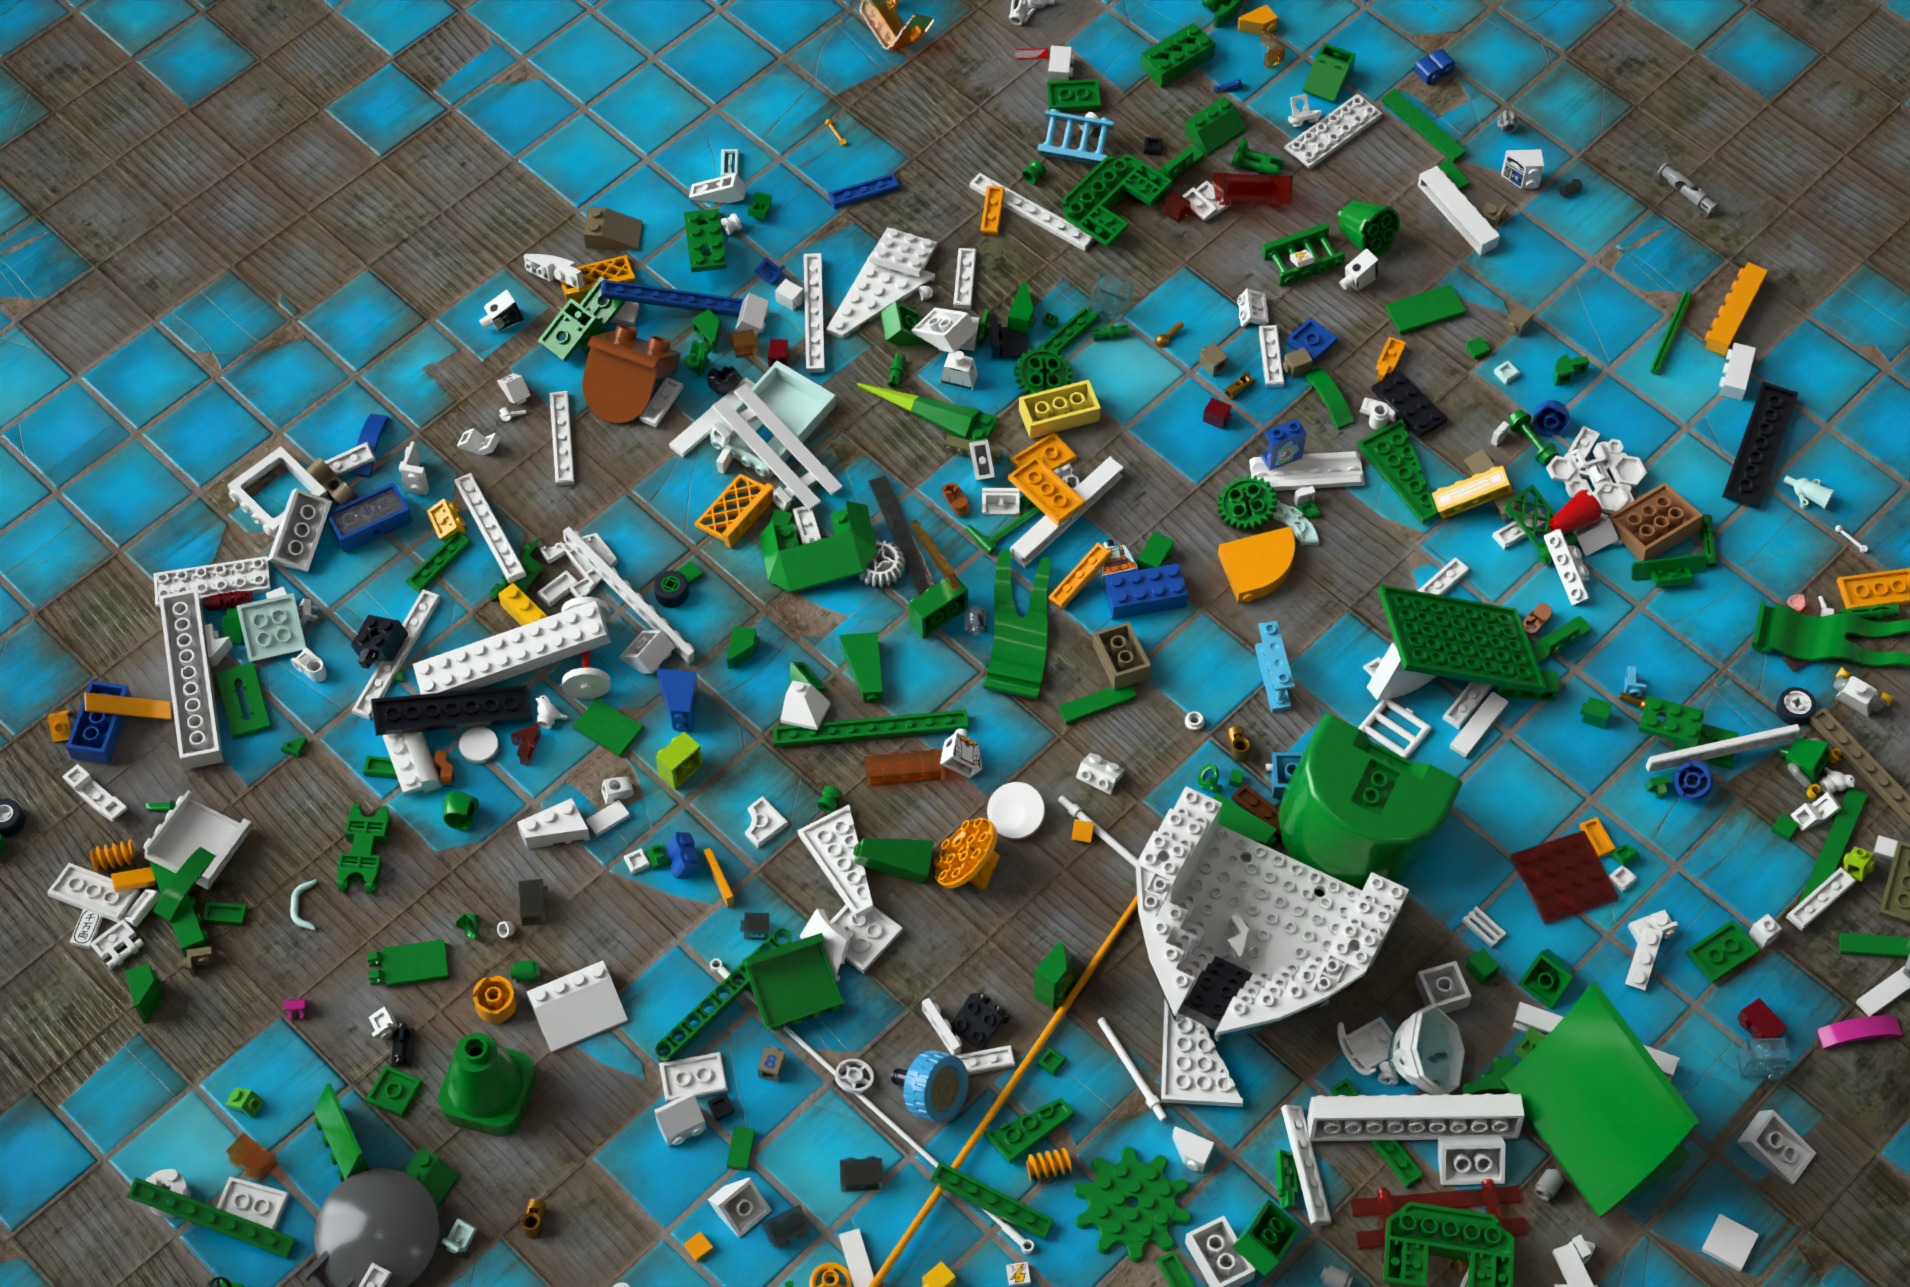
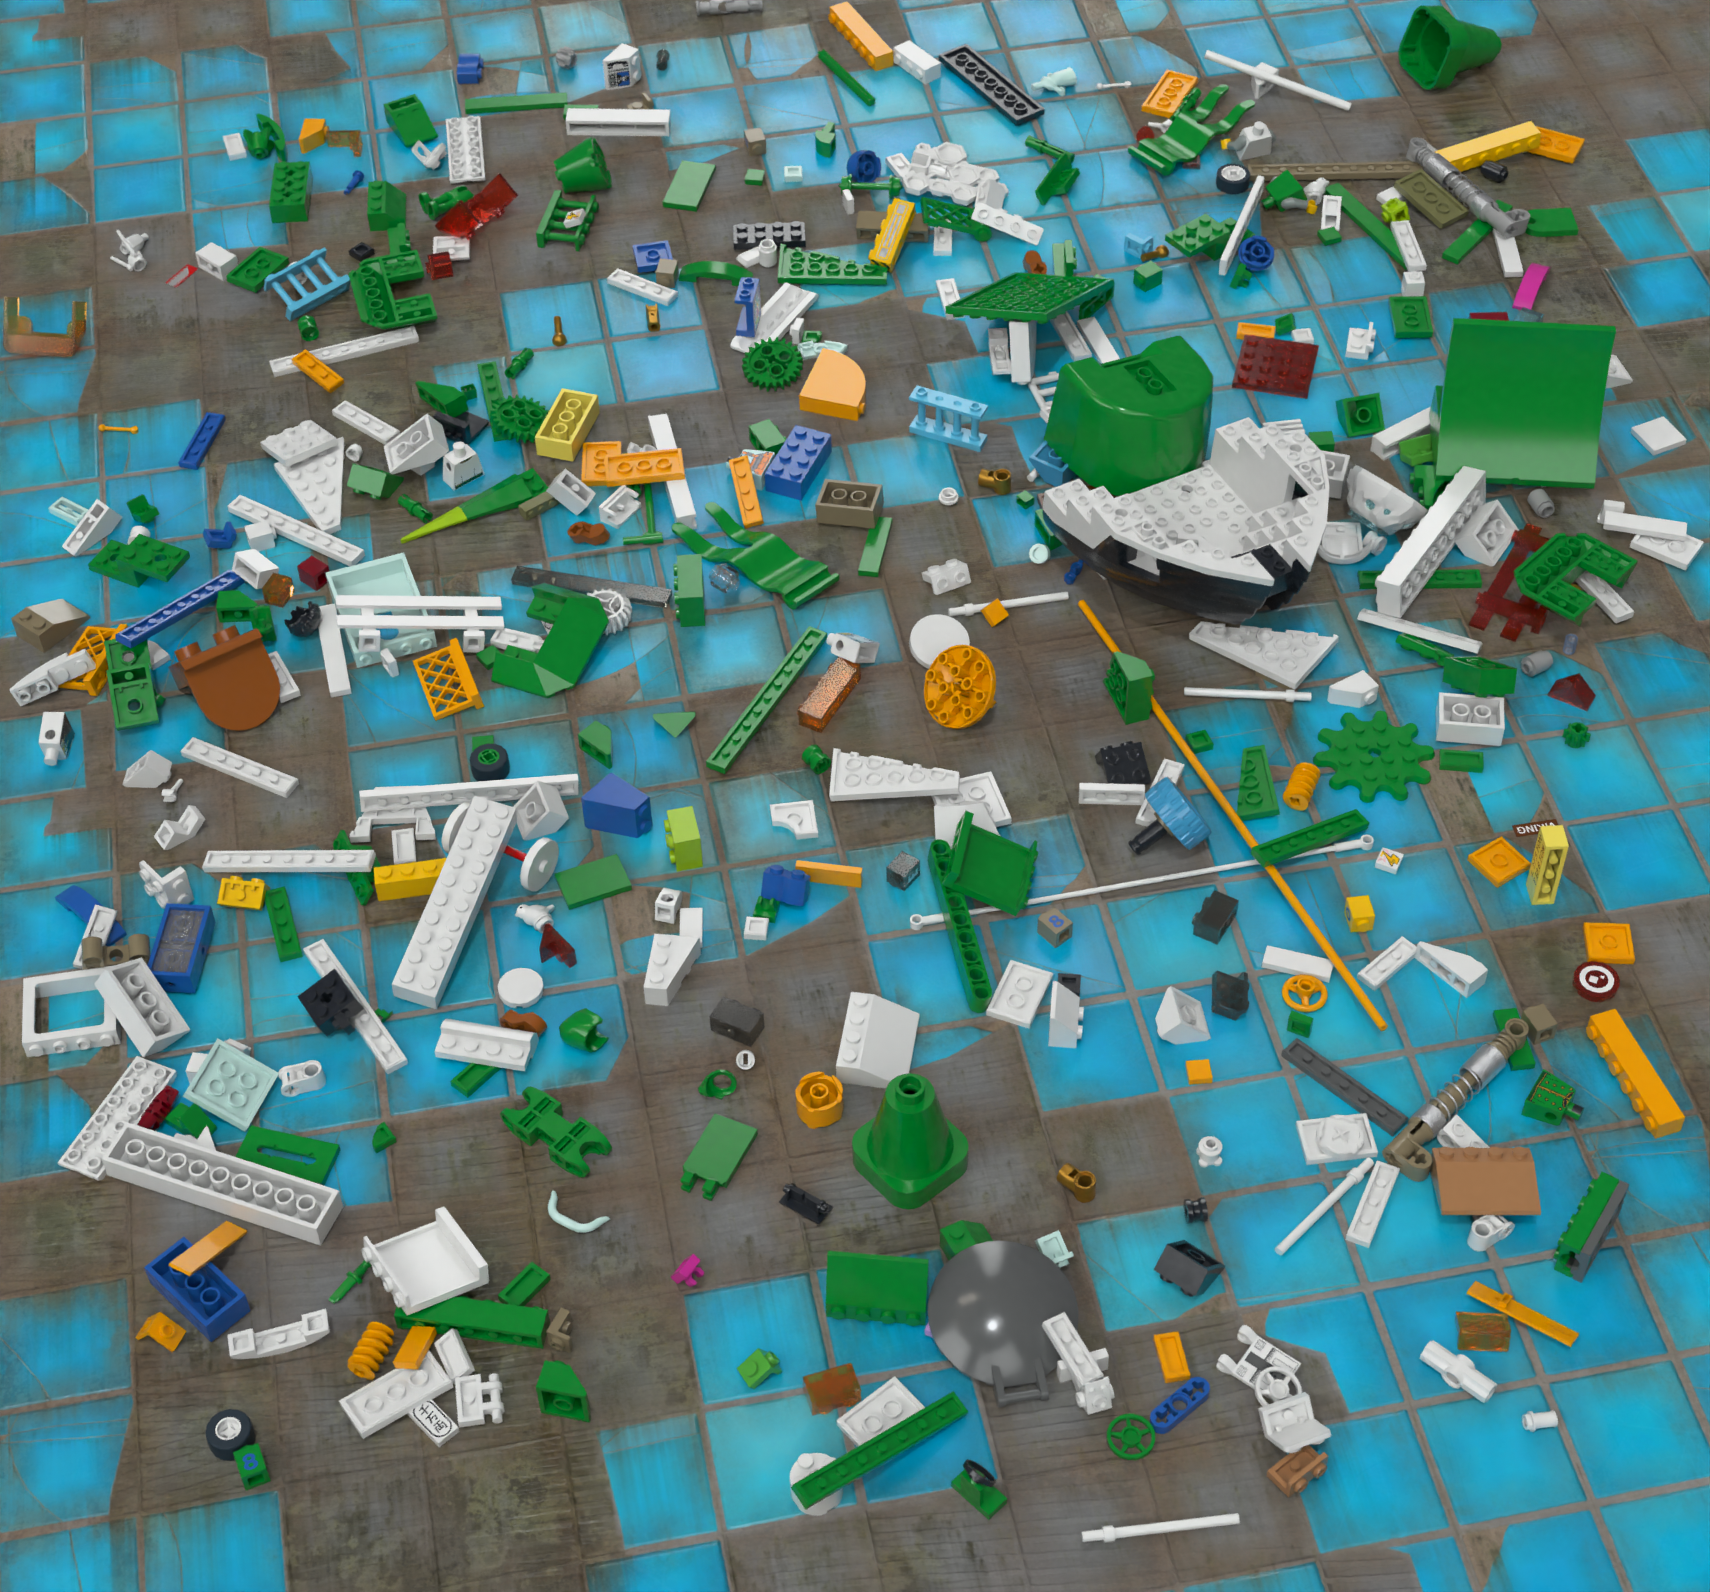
camera: 55 degrees left, 10 degrees down
green slope [153,847,216,922] -> none
green tile [365,1065,423,1118] -> none
white bracket [369,1006,399,1039] -> none
black plate [371,685,533,736] -> none
green brick [510,960,541,983] -> none
green tile [727,1126,755,1171] -> none
white slope [781,681,831,730] -> none
white wheel [835,1059,874,1094] -> none
green slope [839,632,883,703] -> none
green slope [853,838,934,884] -> none
clear orange tile [910,520,960,591] -> none
clear light blue brick [1086,272,1135,321] -> none
green piece [1198,764,1223,794] -> none
dark tan brick [1199,343,1228,376] -> none
dark red brick [1203,398,1233,430] -> none
white bracket [1237,288,1269,327] -> none
white torso [1339,249,1379,291] -> none
light orange hinge [1376,336,1406,381] -> none
red cone [1549,489,1603,535] -> none
medium nougat slope [1607,482,1703,561] -> none
white plate [1625,926,1663,991] -> none

